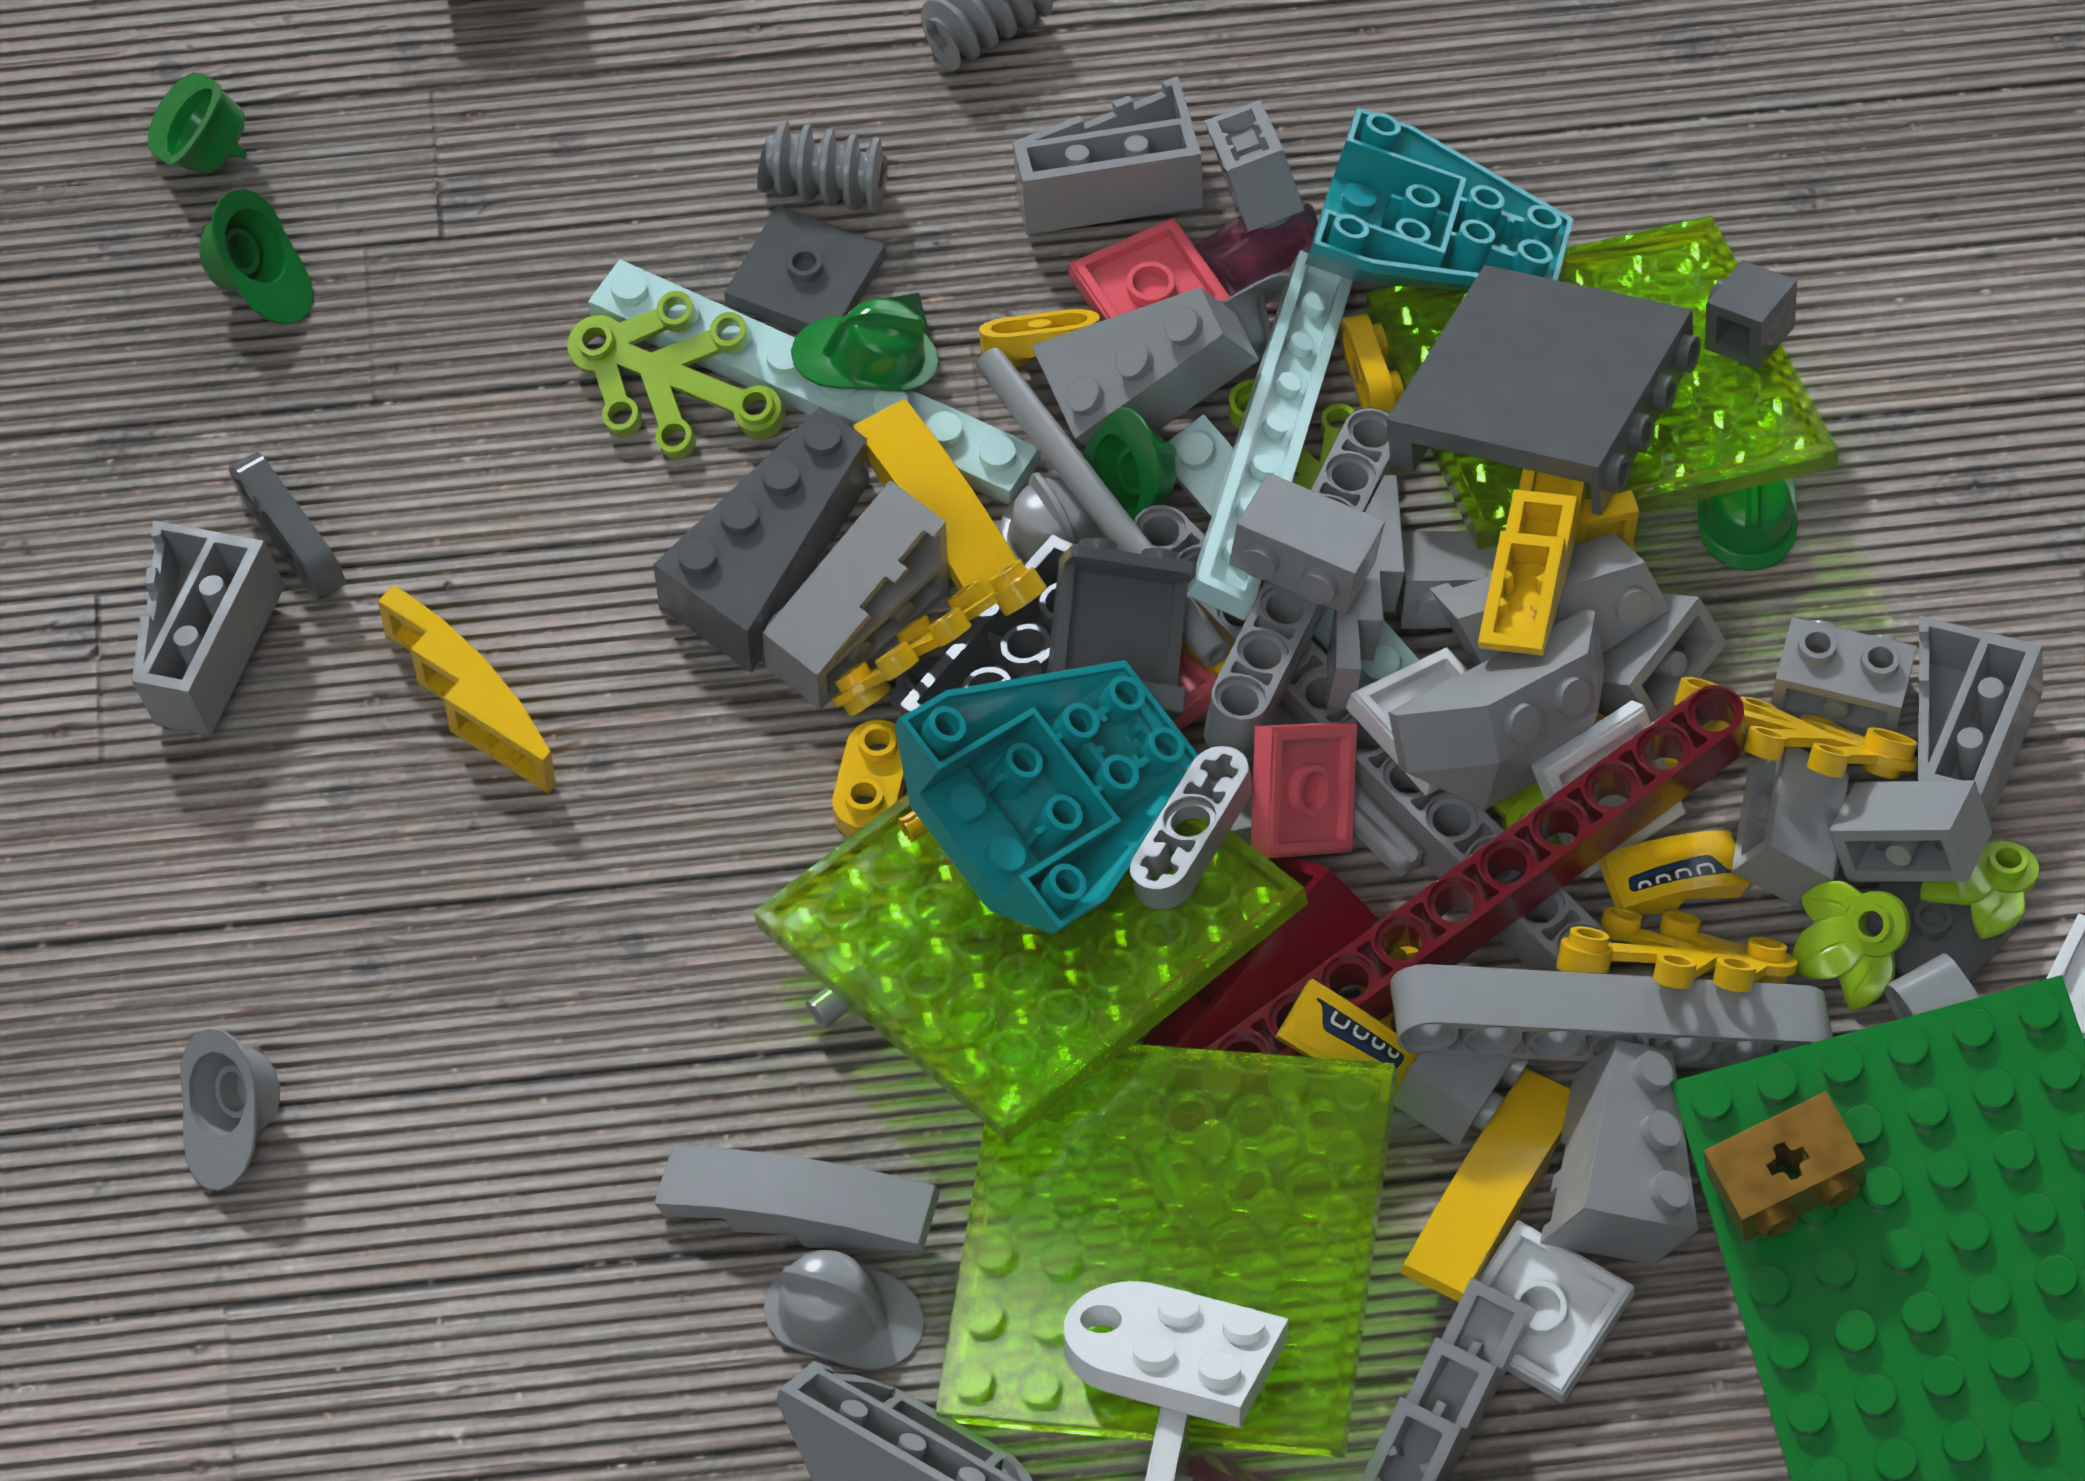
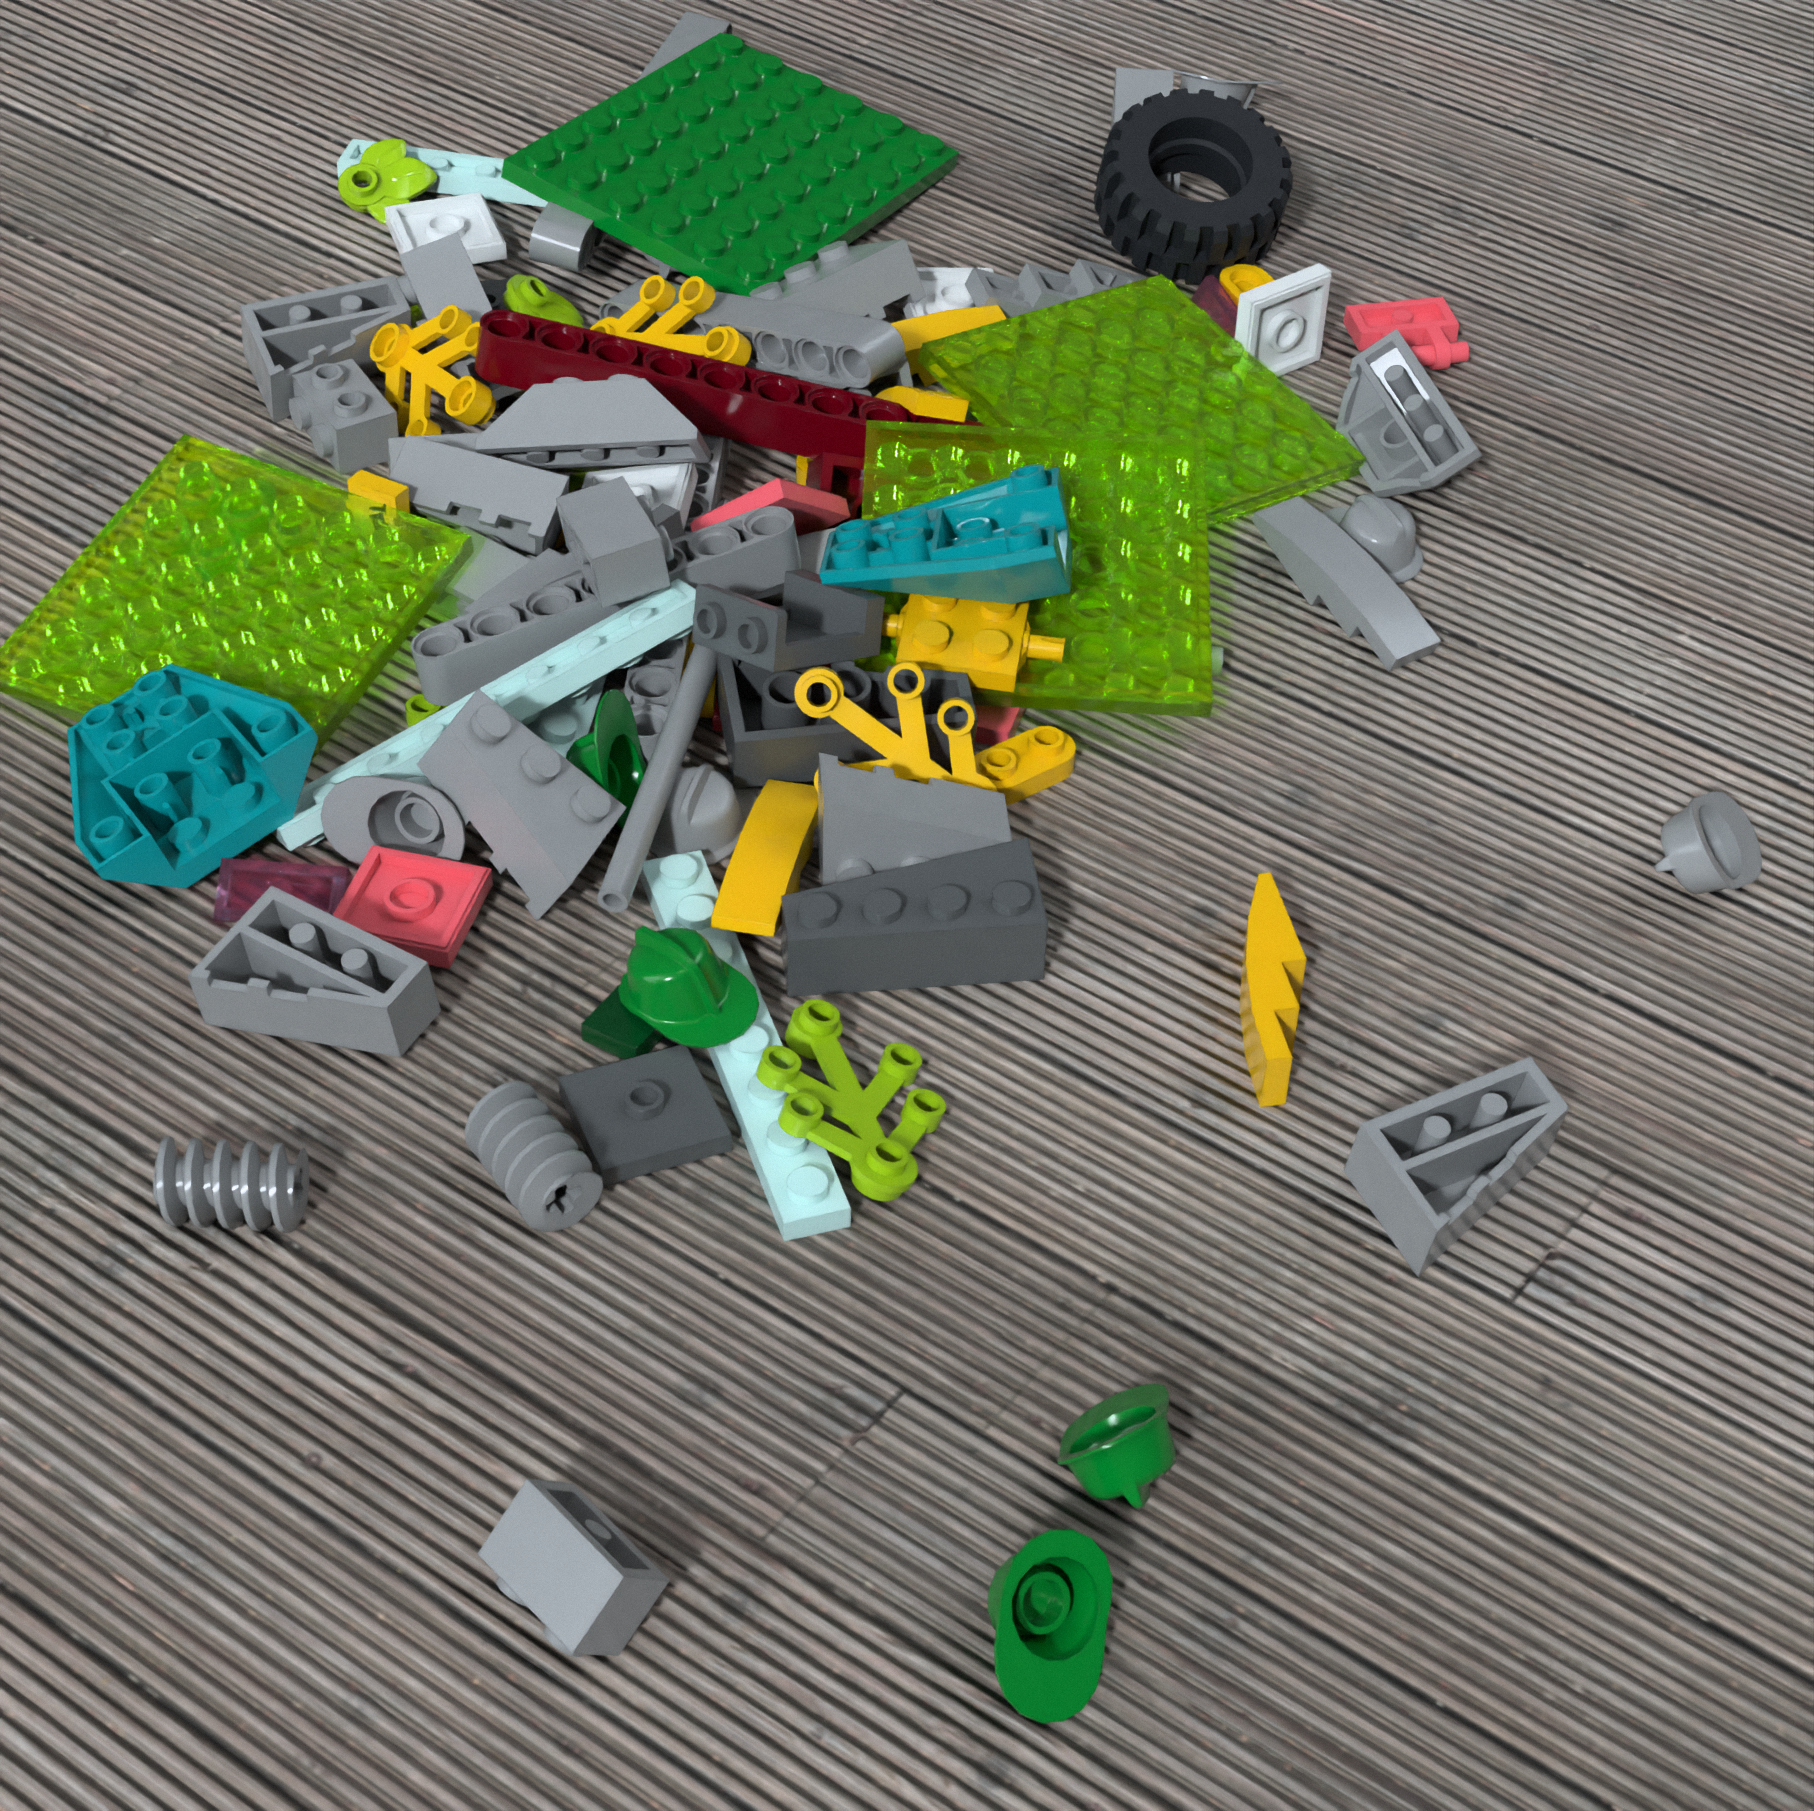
camera: 140 degrees left, 15 degrees down
dark grey beam [229,452,346,600] -> none
yellow plate [979,309,1100,367] -> none
white plate [1064,1281,1289,1428] -> none
light grey beam [1130,746,1253,910] -> none
light grey brick [1205,100,1305,232] -> none
yellow plate [1340,313,1404,414] -> none
dark grey panel [1386,265,1701,515] -> none
yellow slope [1478,468,1588,656] -> none
pearl gold brick [1704,1091,1866,1242] -> none
dark grey brick [1705,260,1797,369] -> none

